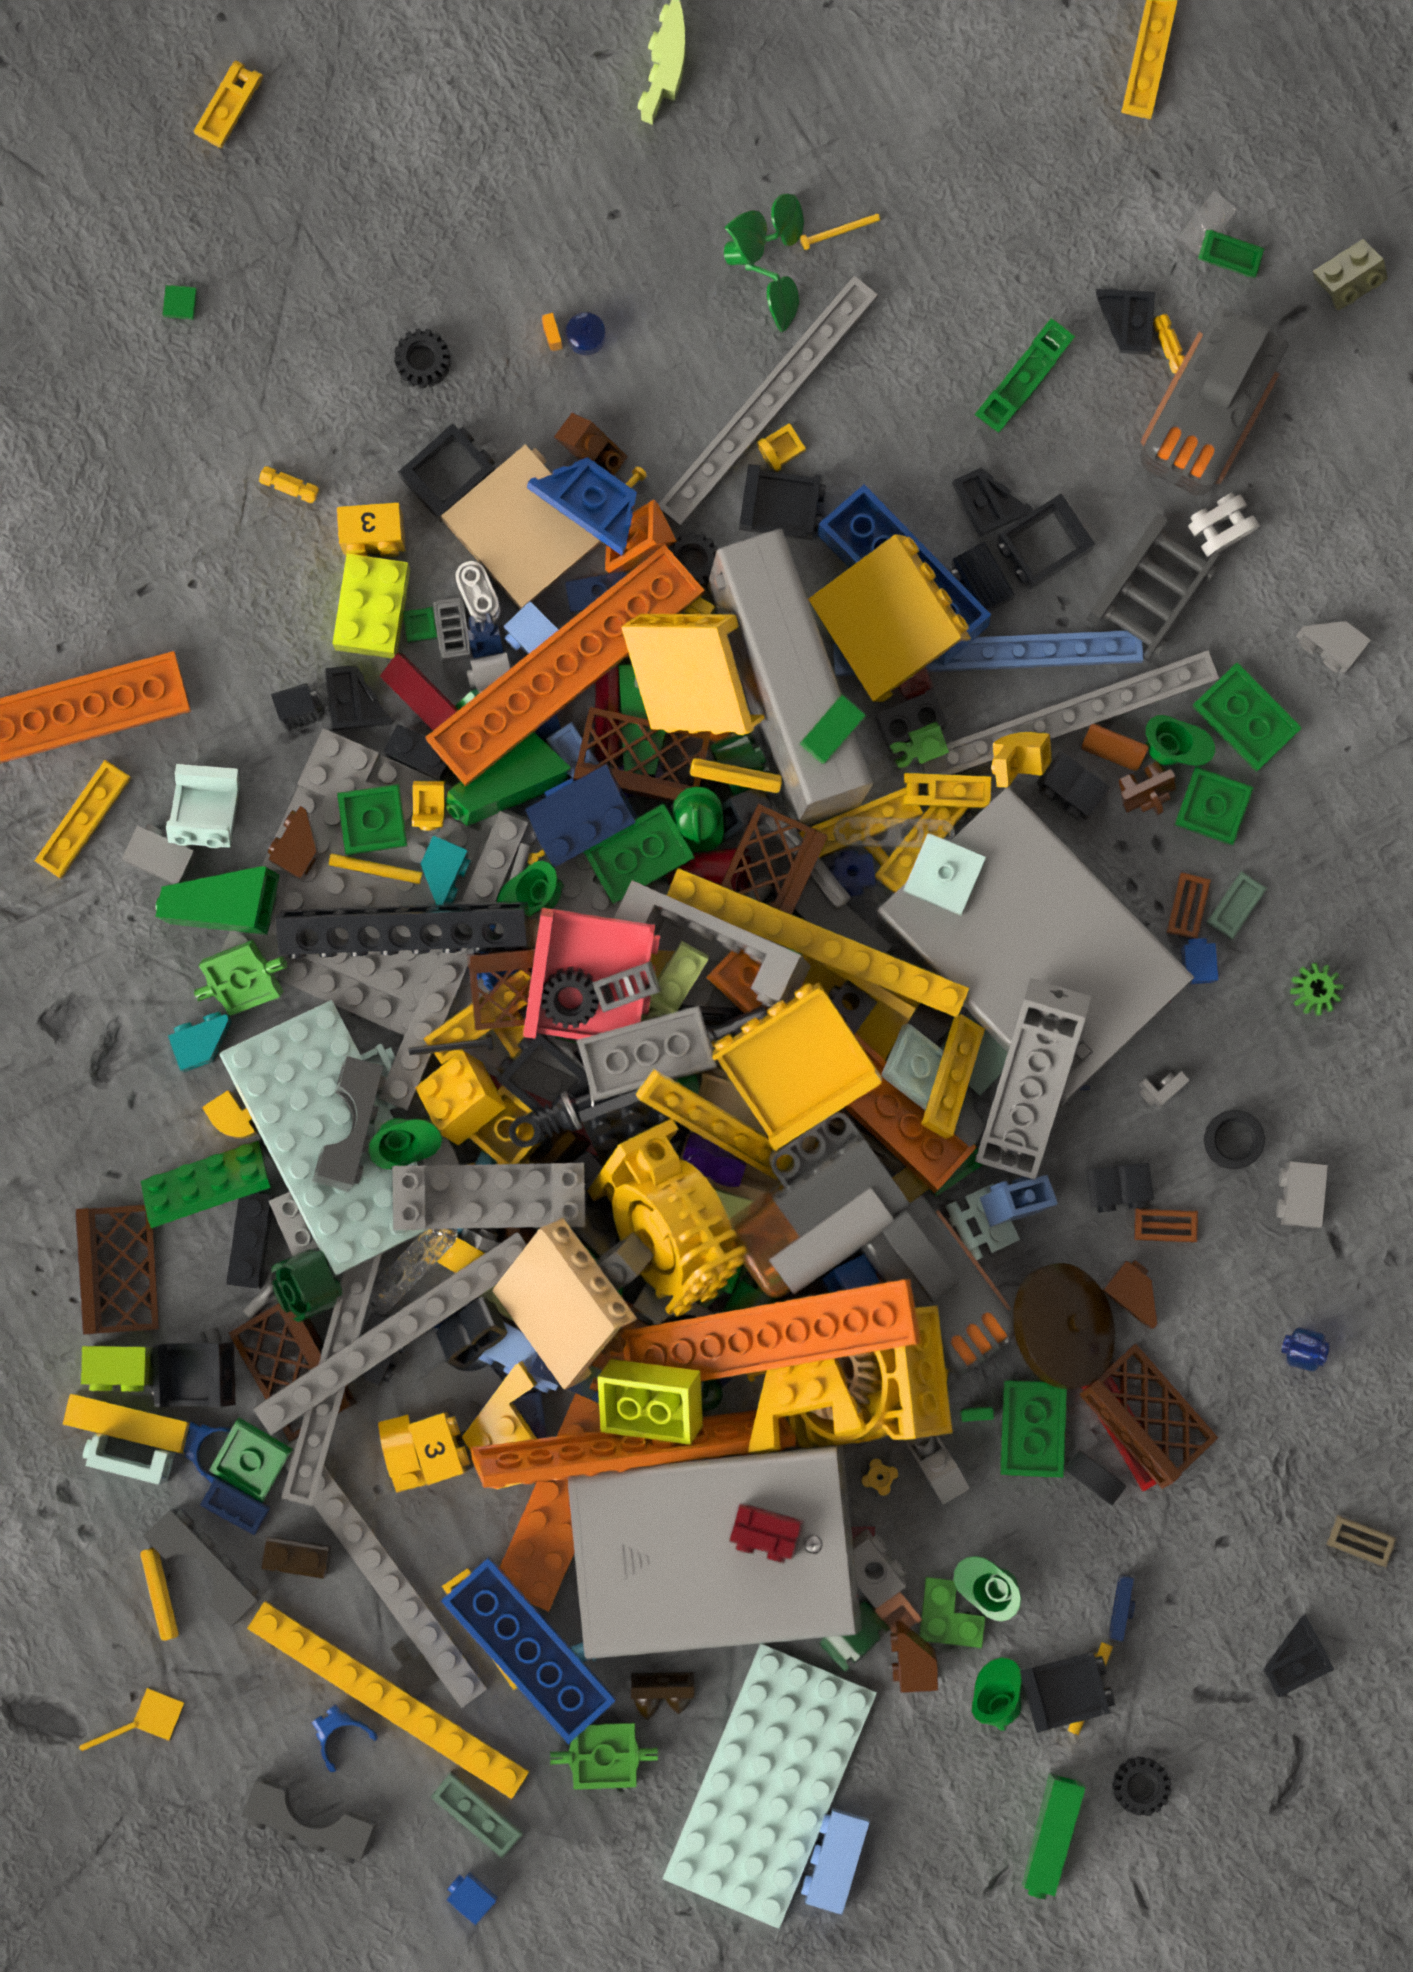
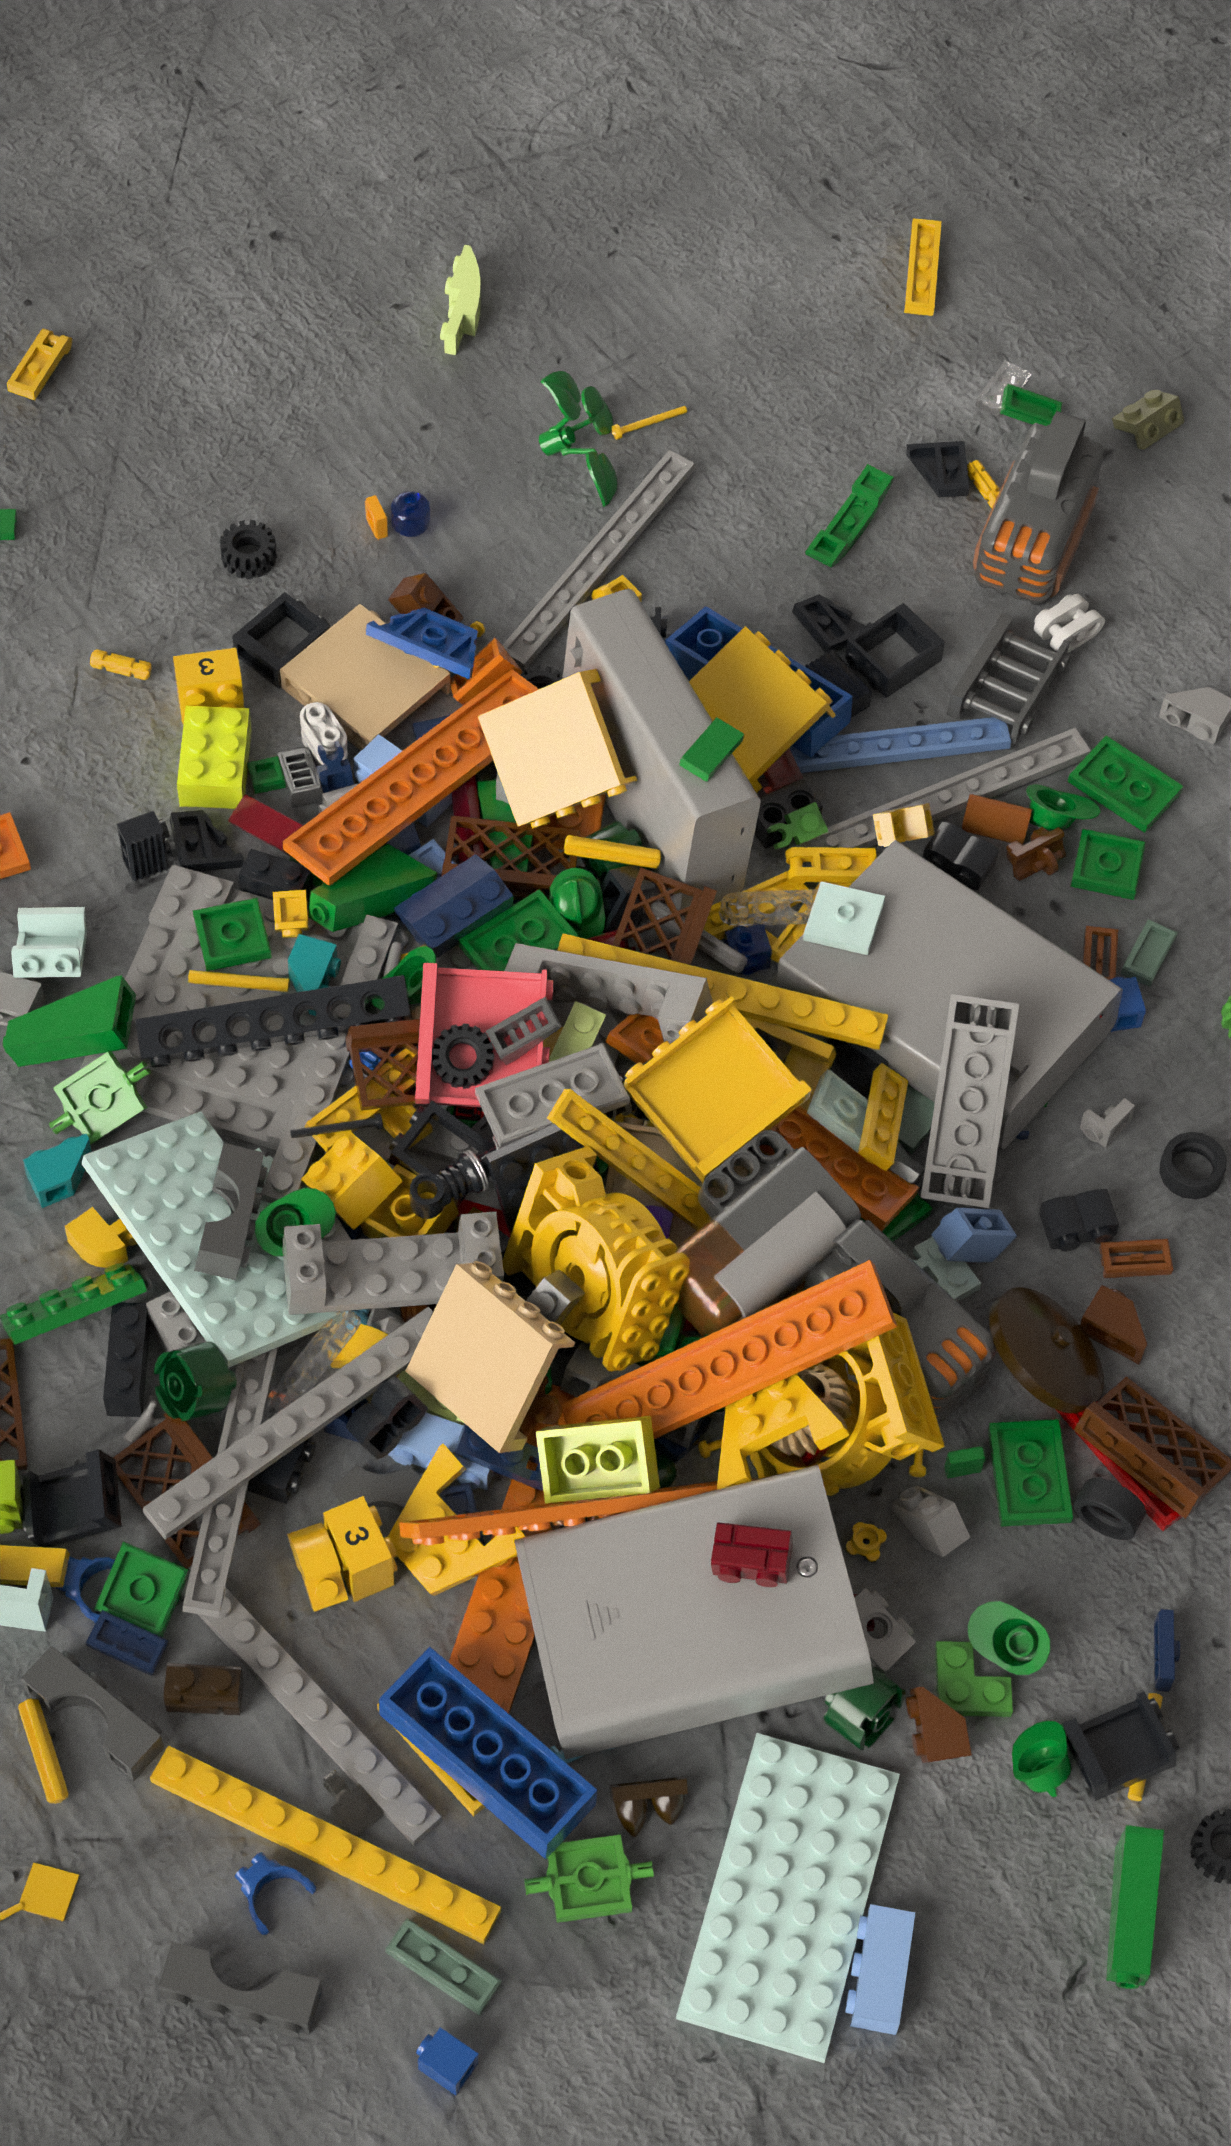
camera: 10 degrees left, 25 degrees down
reddish brown slope [268,806,319,882] -> none
nougat panel [873,1592,922,1633] -> none

